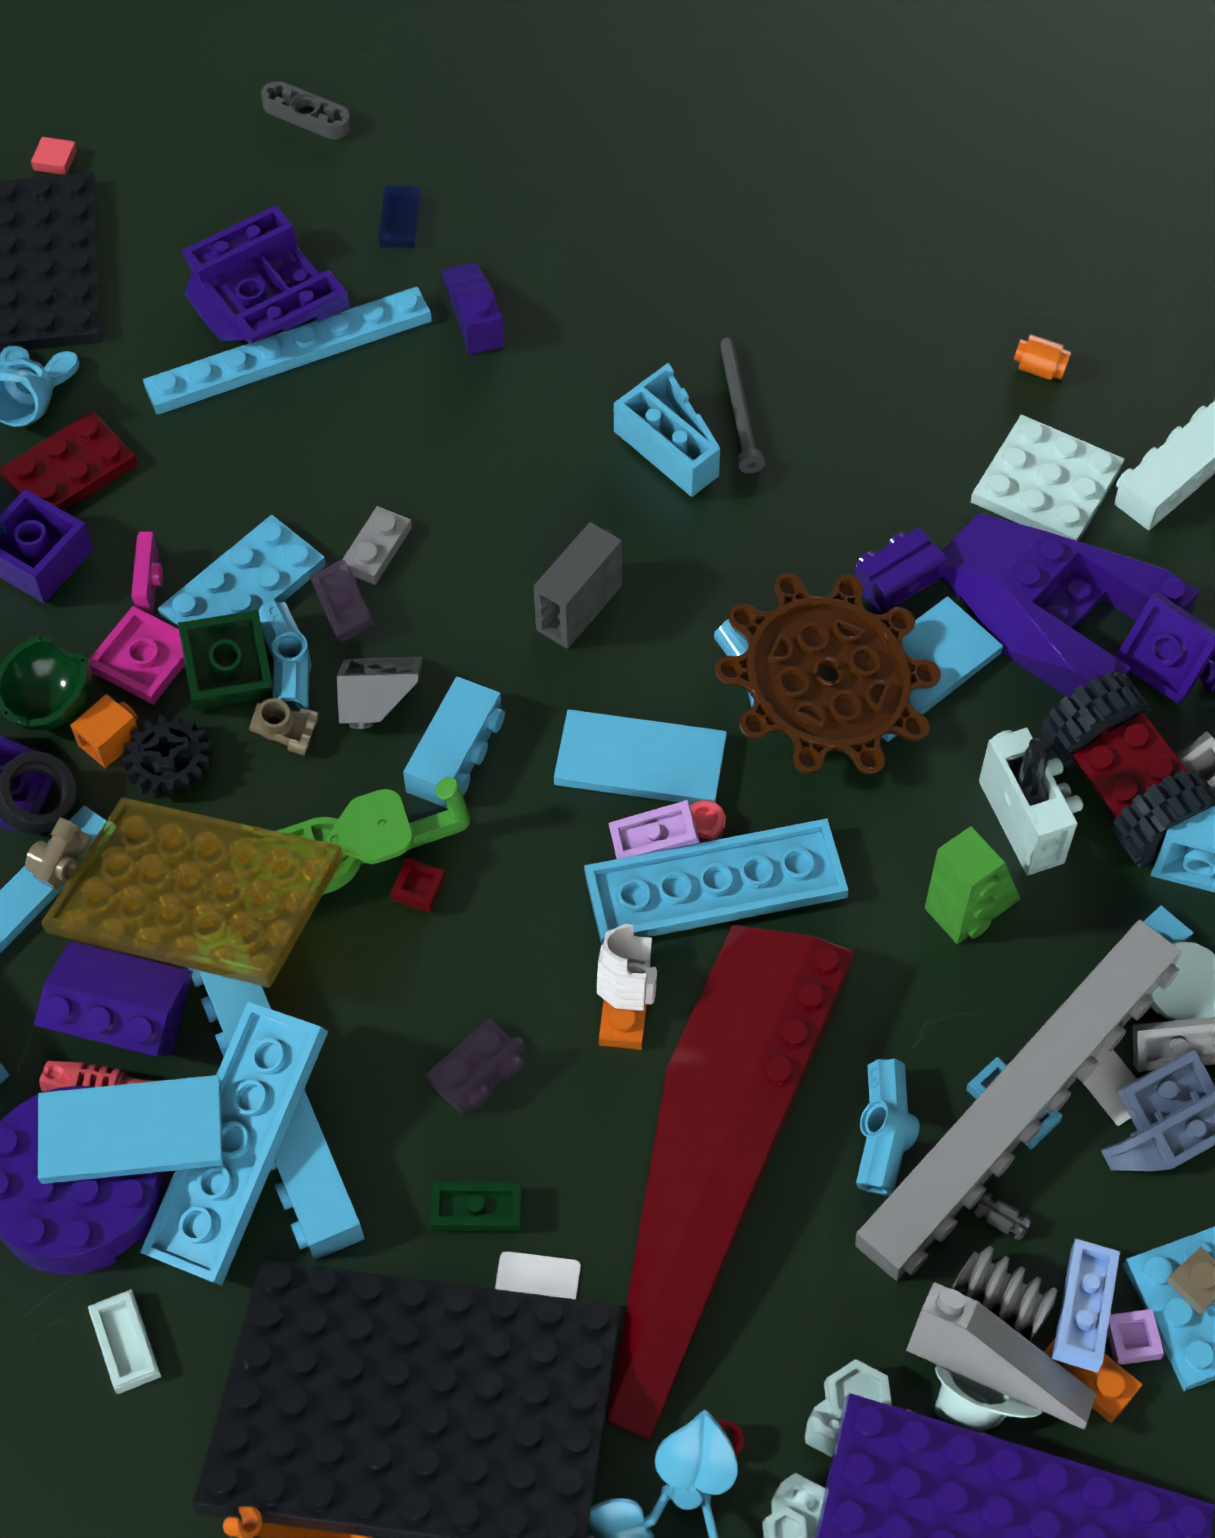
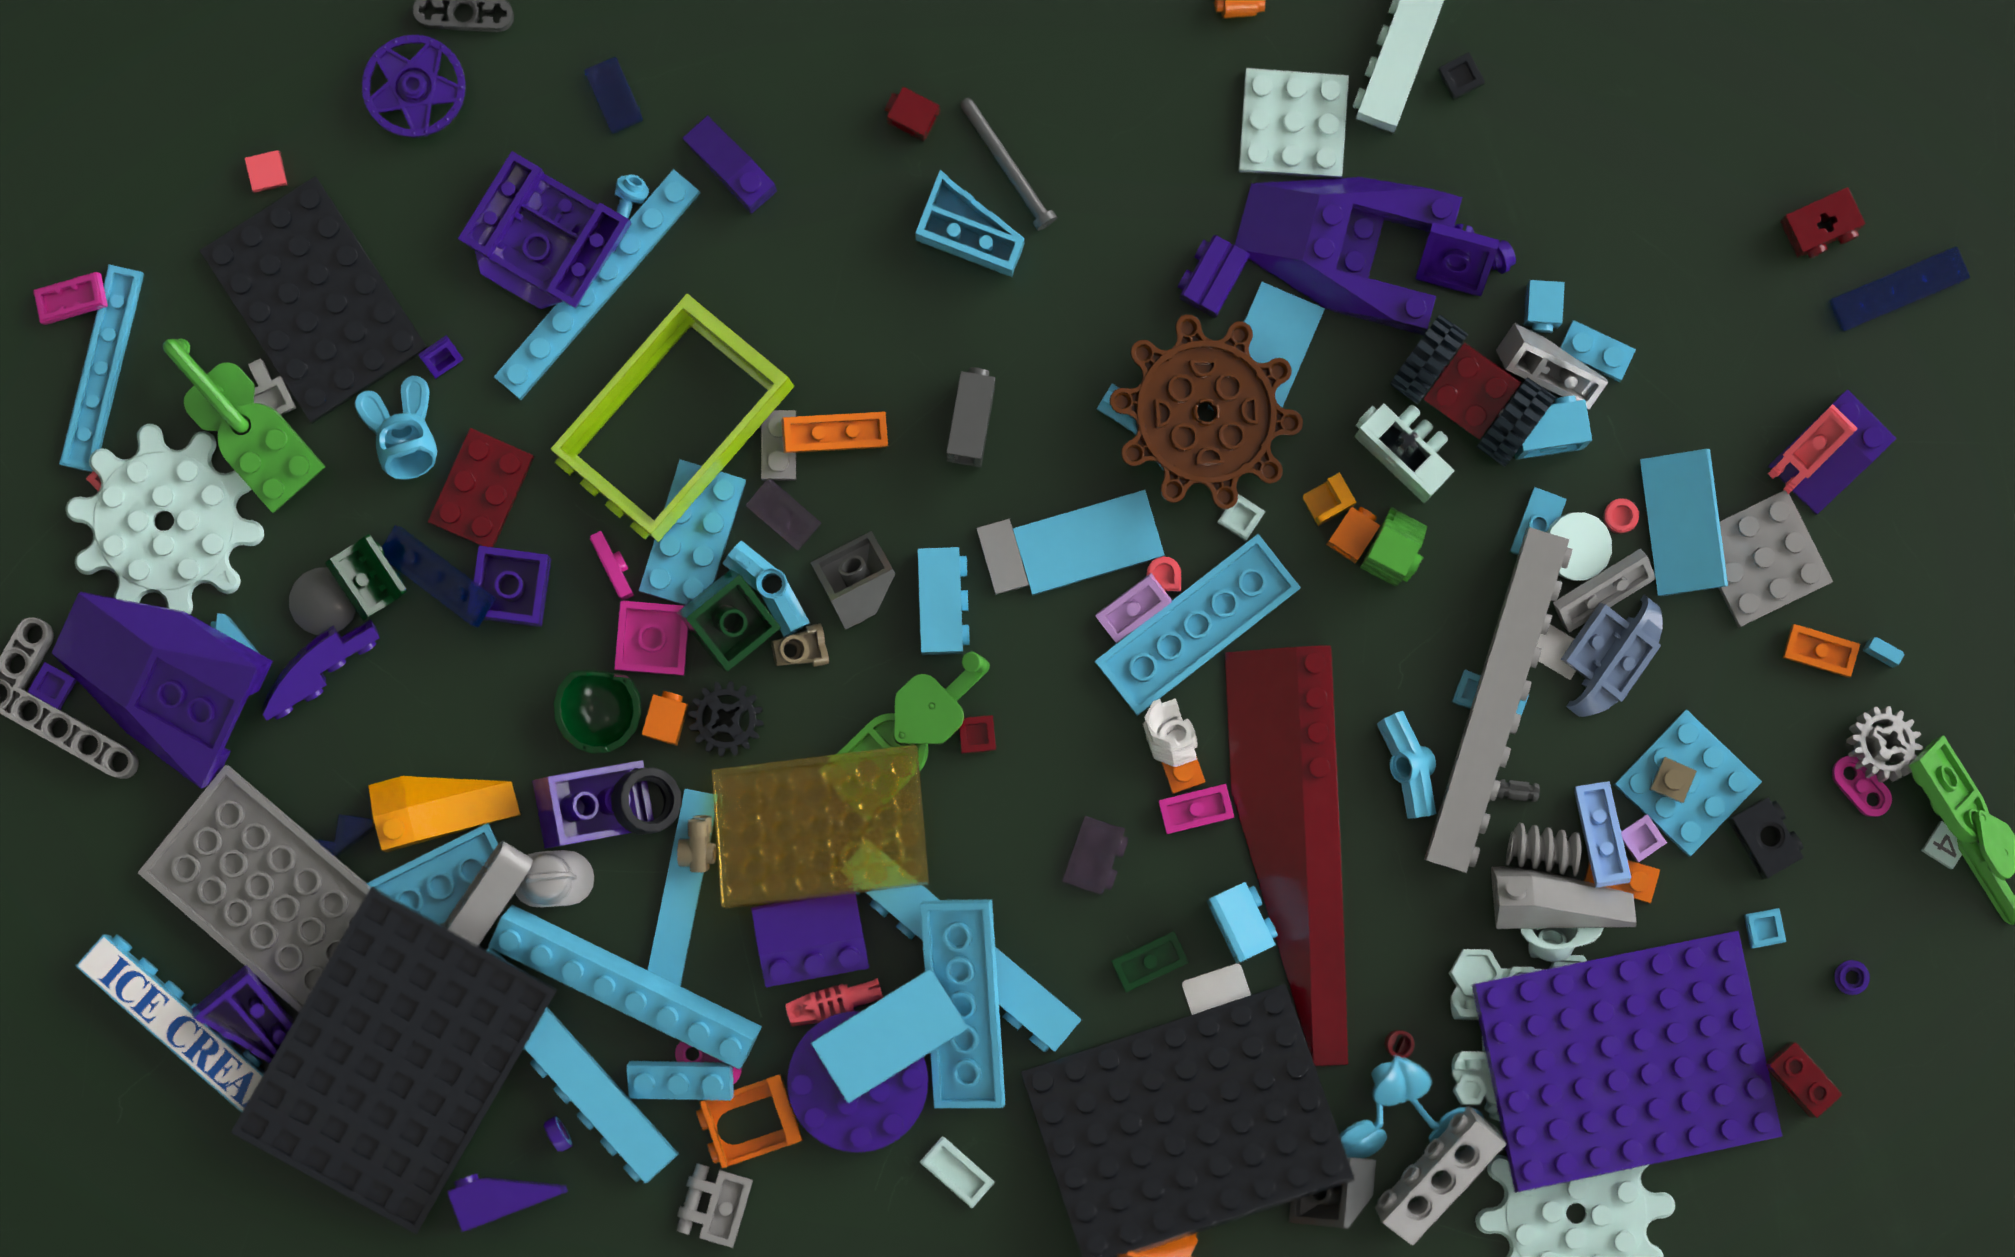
camera: 30 degrees left, 25 degrees up
none -> dark purple wheel [362,35,466,138]
none -> dark purple slope [418,335,464,379]
none -> lime window [551,294,795,542]
none -> medium azure plate [615,175,649,219]
none -> orange plate [781,412,888,453]
none -> dark red brick [884,87,940,142]
none -> light grey tile [976,518,1029,595]
none -> dark pink plate [1158,784,1234,835]
none -> medium azure slope [1206,882,1278,964]
none -> light aqua tile [1217,494,1265,541]
none -> light orange panel [1302,472,1357,526]
none -> orange brick [1326,507,1380,563]

